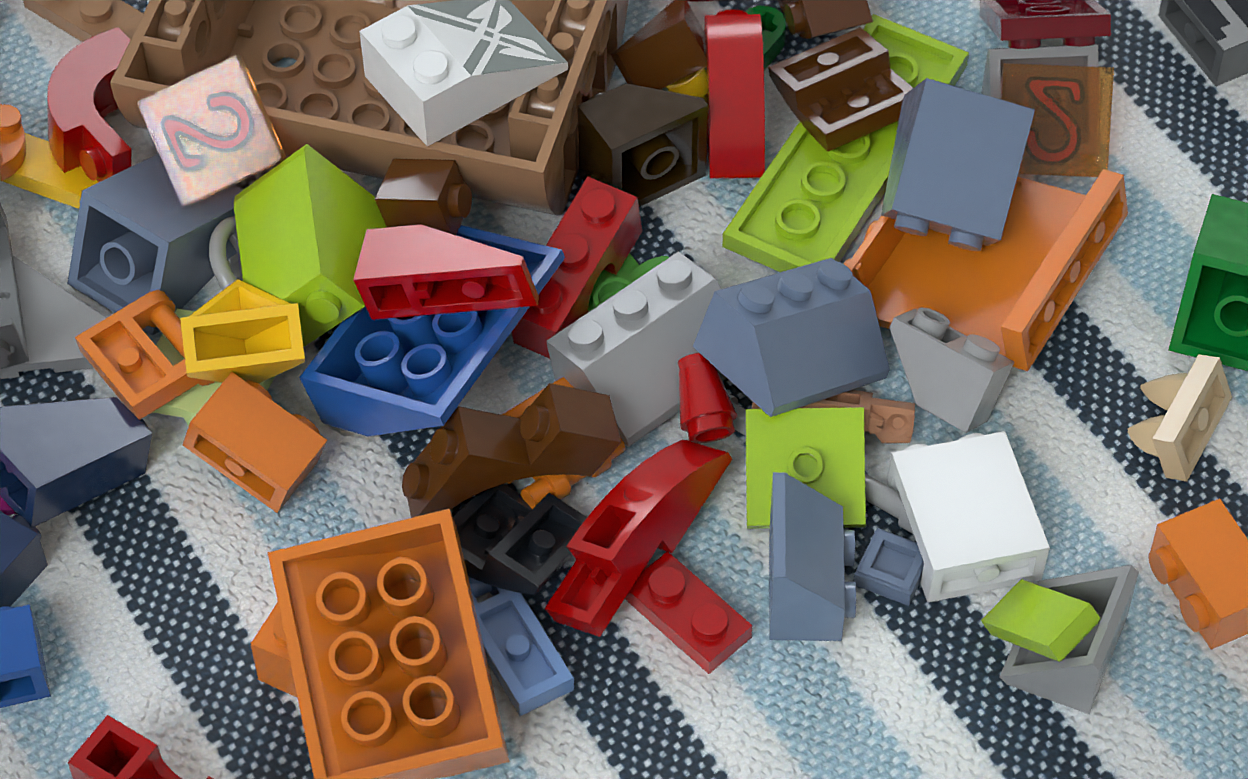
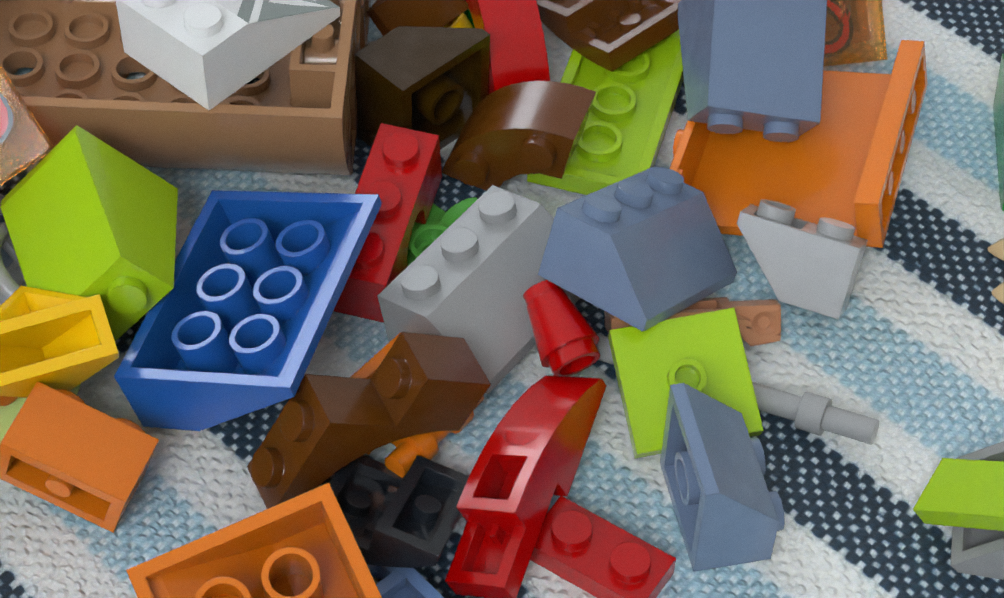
camera: 15 degrees left, 5 degrees down
red slope [353,224,539,320] -> none
reddish brown brick [375,159,472,235] -> none
sand blue tile [854,528,924,606] -> none
white panel [887,431,1050,603] -> none
none -> reddish brown brick [442,81,596,191]

